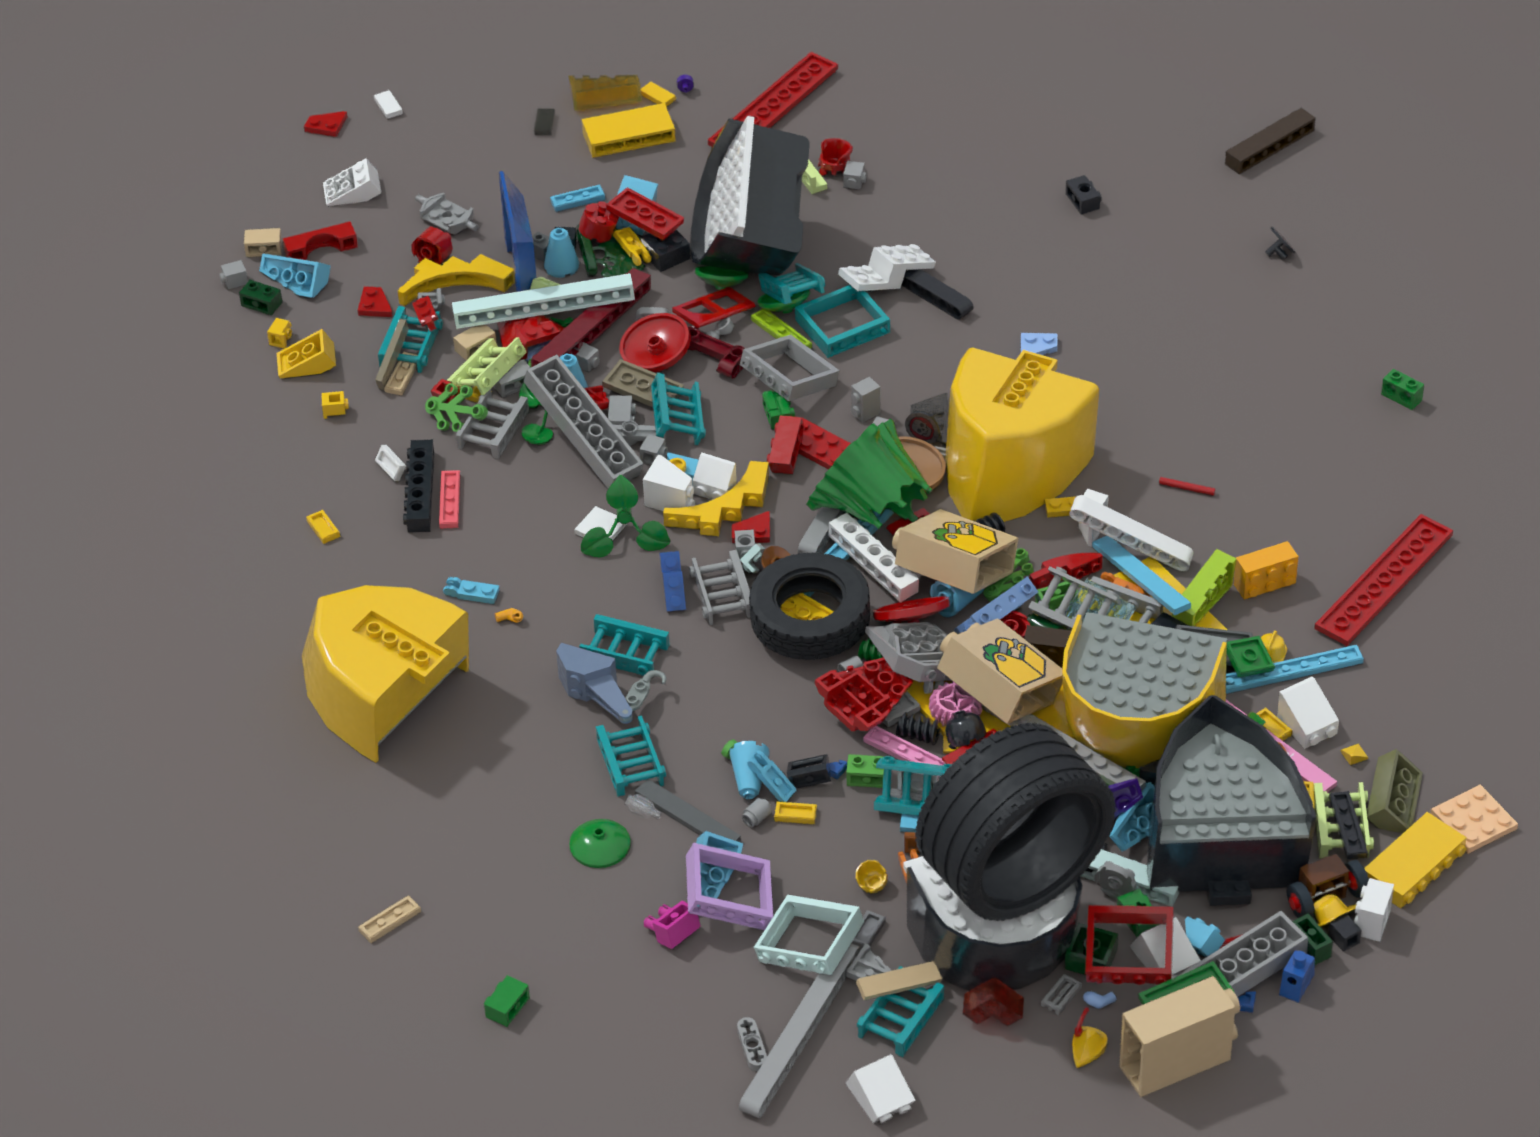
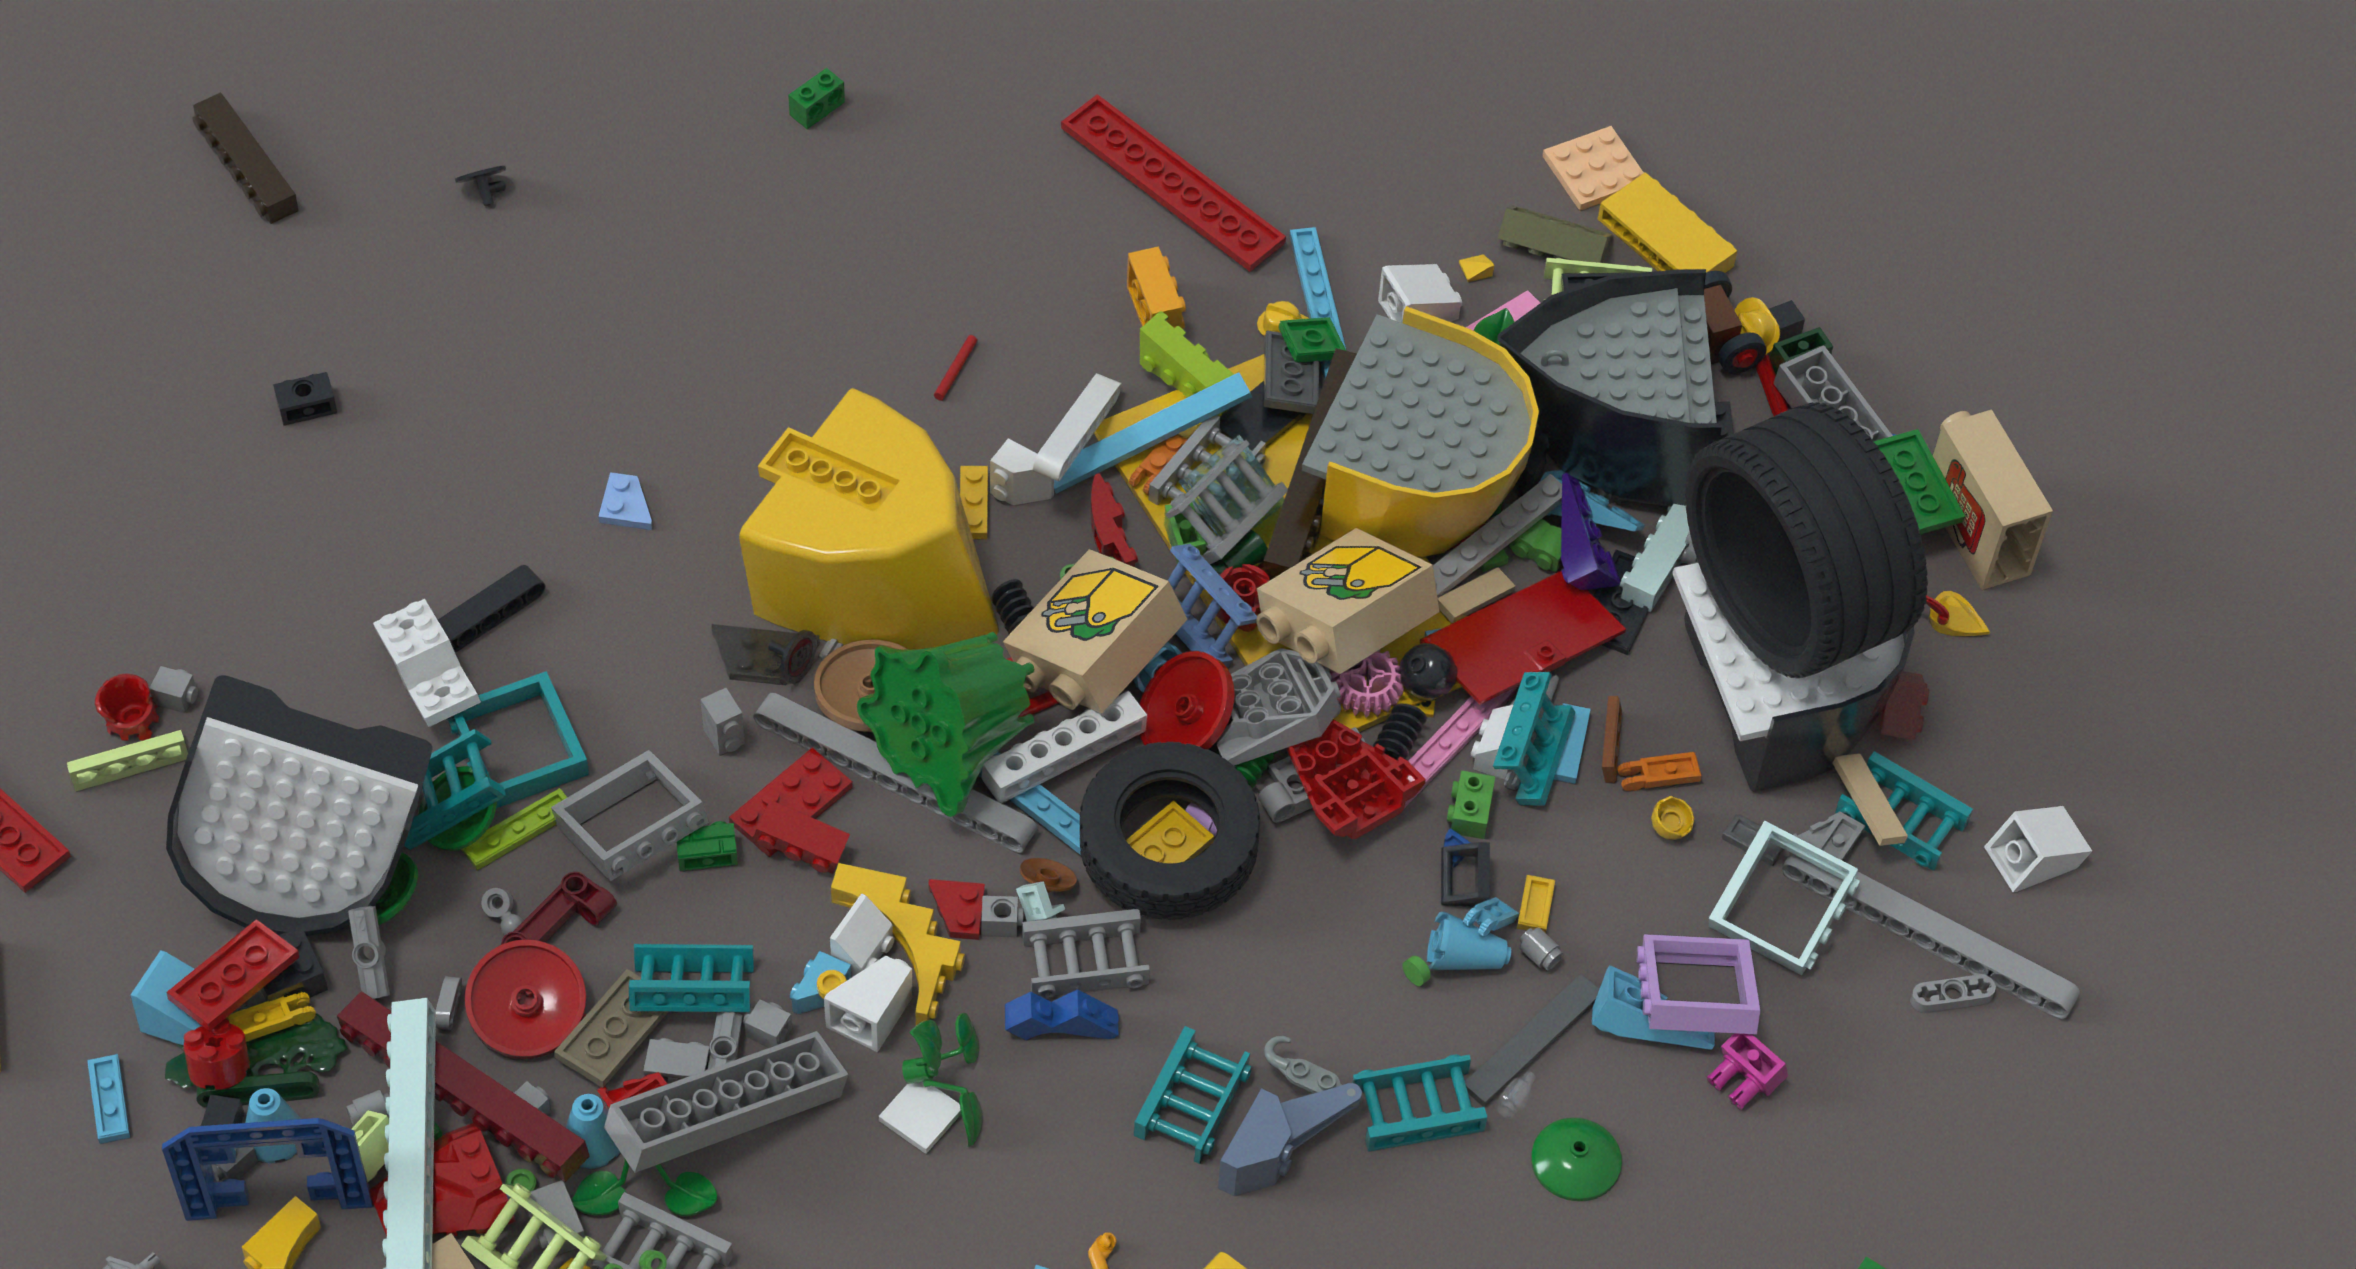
camera: 90 degrees left, 10 degrees up
red window [672,287,756,328] -> none
blue torso [1279,950,1315,1003] -> none
white brick [1354,878,1394,942] -> none
none -> light grey piece [348,906,390,999]

